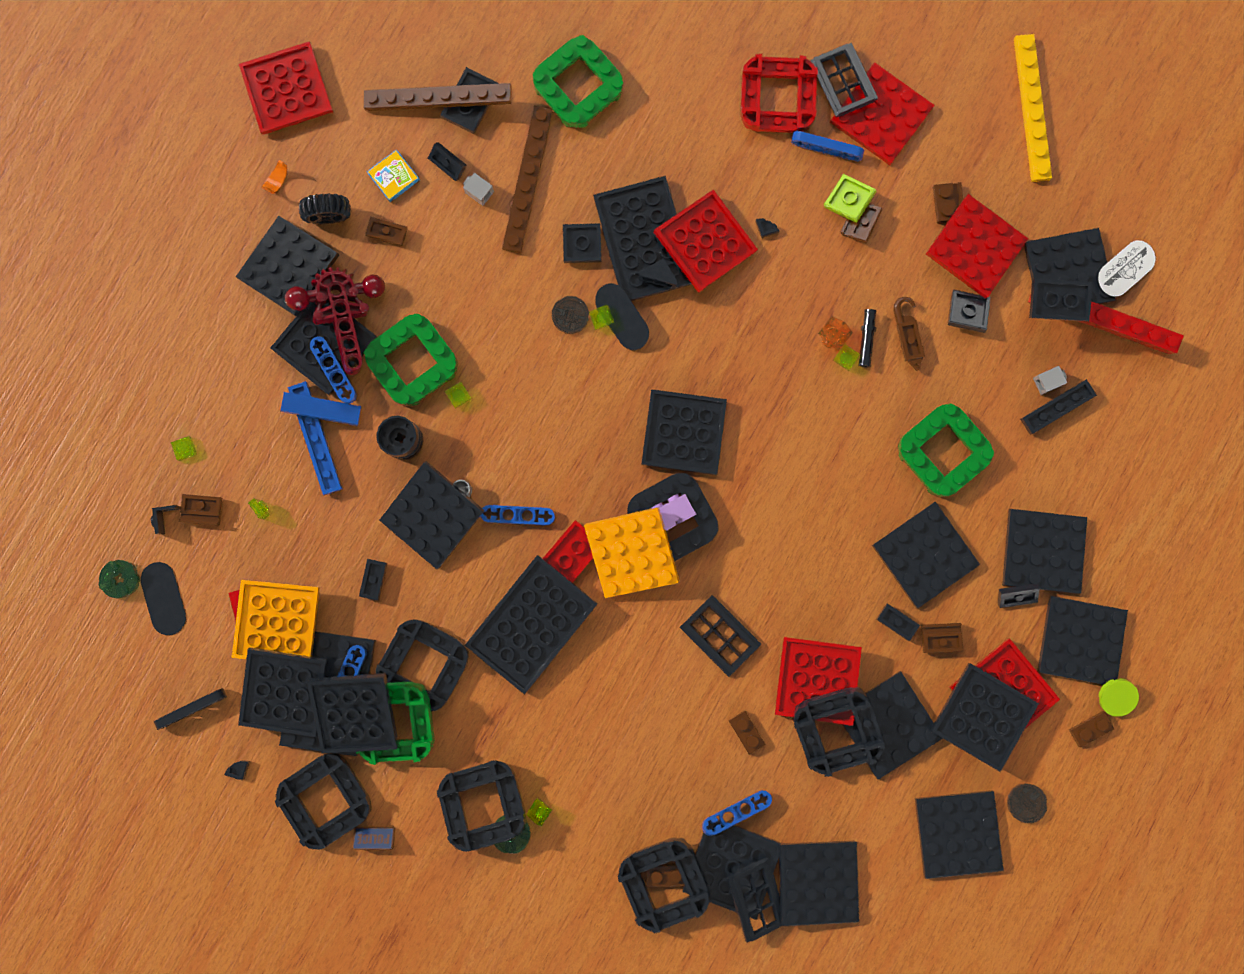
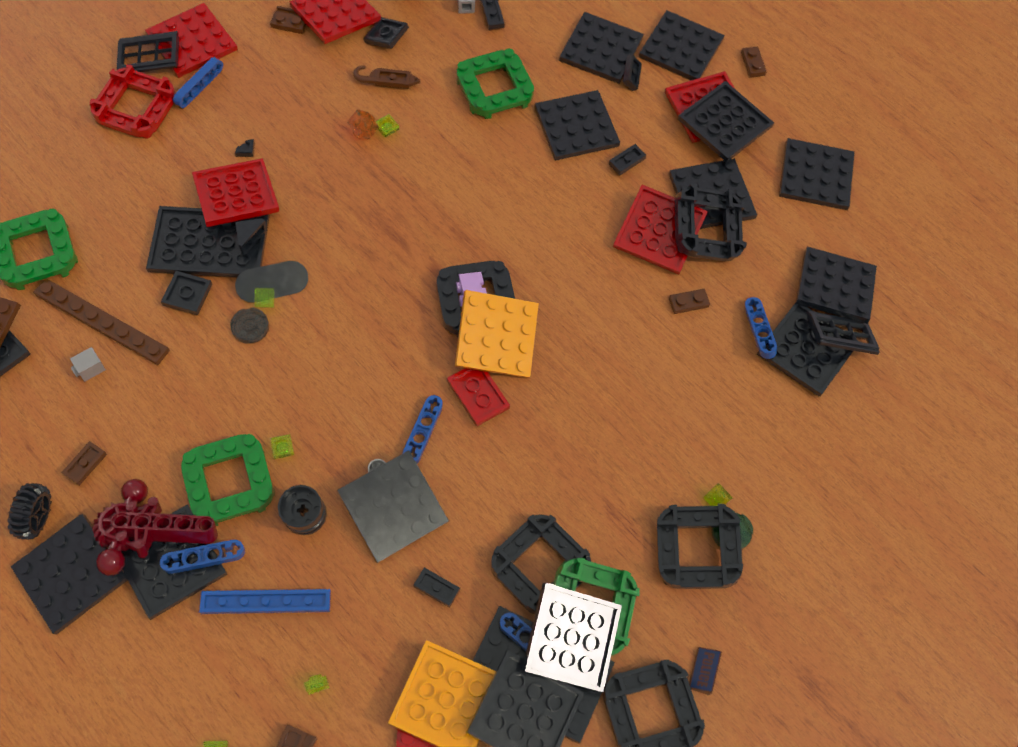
camera: 80 degrees left, 20 degrees down
blue tile [280,392,361,426] -> none
tile [367,149,420,202] -> none
black plate [428,142,467,181] -> none
black plate [465,555,598,695] -> none
black plate [618,838,711,933] -> none
black plate [641,389,727,475] -> none
reddish brown plate [646,864,685,887] -> none
black piece [679,595,761,677] -> none
lime tile [824,174,876,223] -> none
reddish brown plate [841,203,882,243] -> none
black pin [858,309,877,367] -> none
reddish brown plate [921,623,963,653] -> none
clear smoke tile [1007,783,1047,823] -> none
lime tile [1098,678,1139,716] -> none

